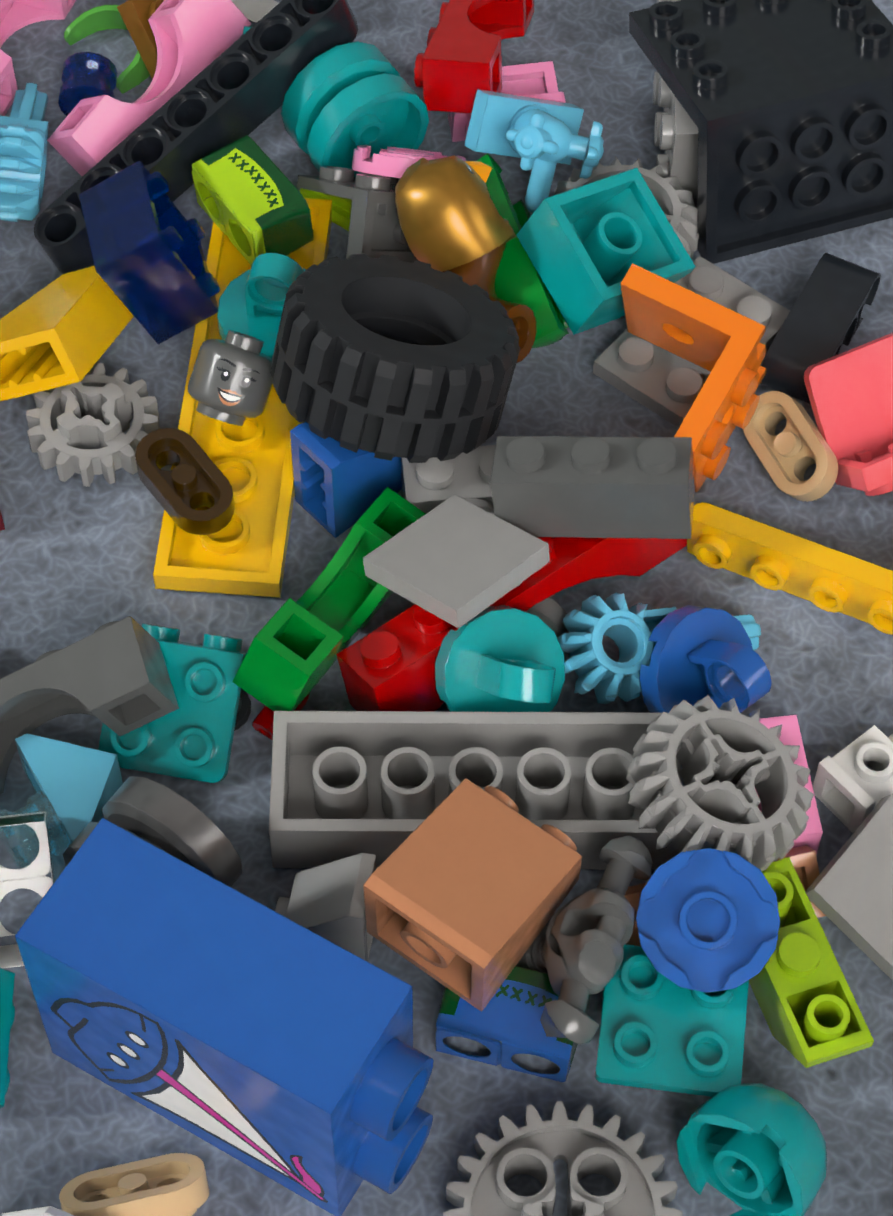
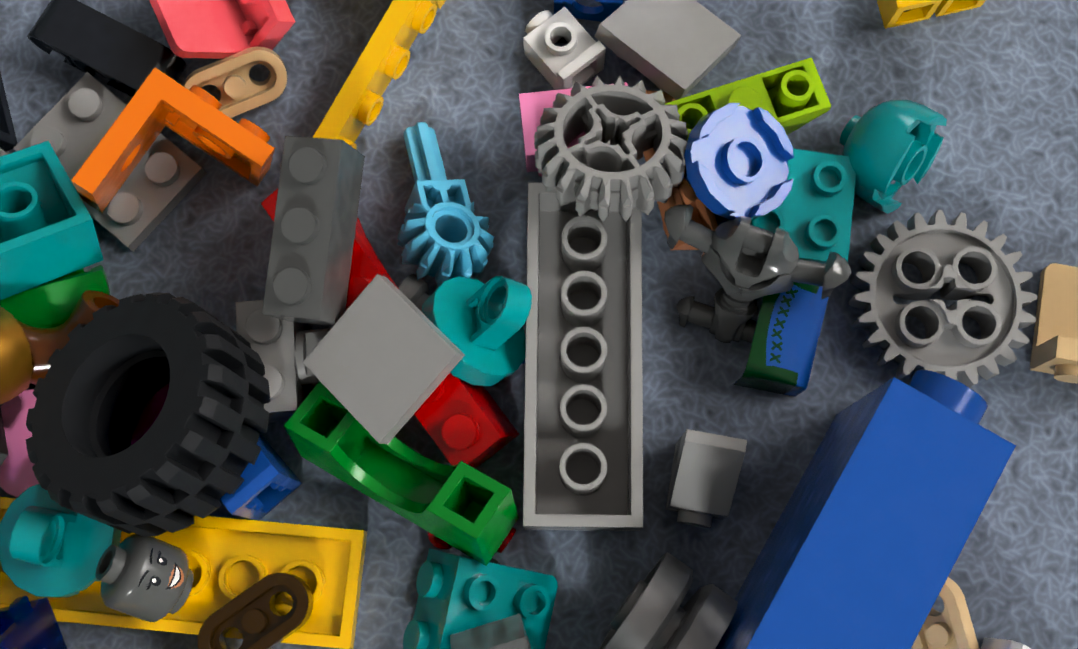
camera: 85 degrees left, 20 degrees up
nougat slope [363,778,582,1012] -> none
blue tile [639,605,772,713] -> none

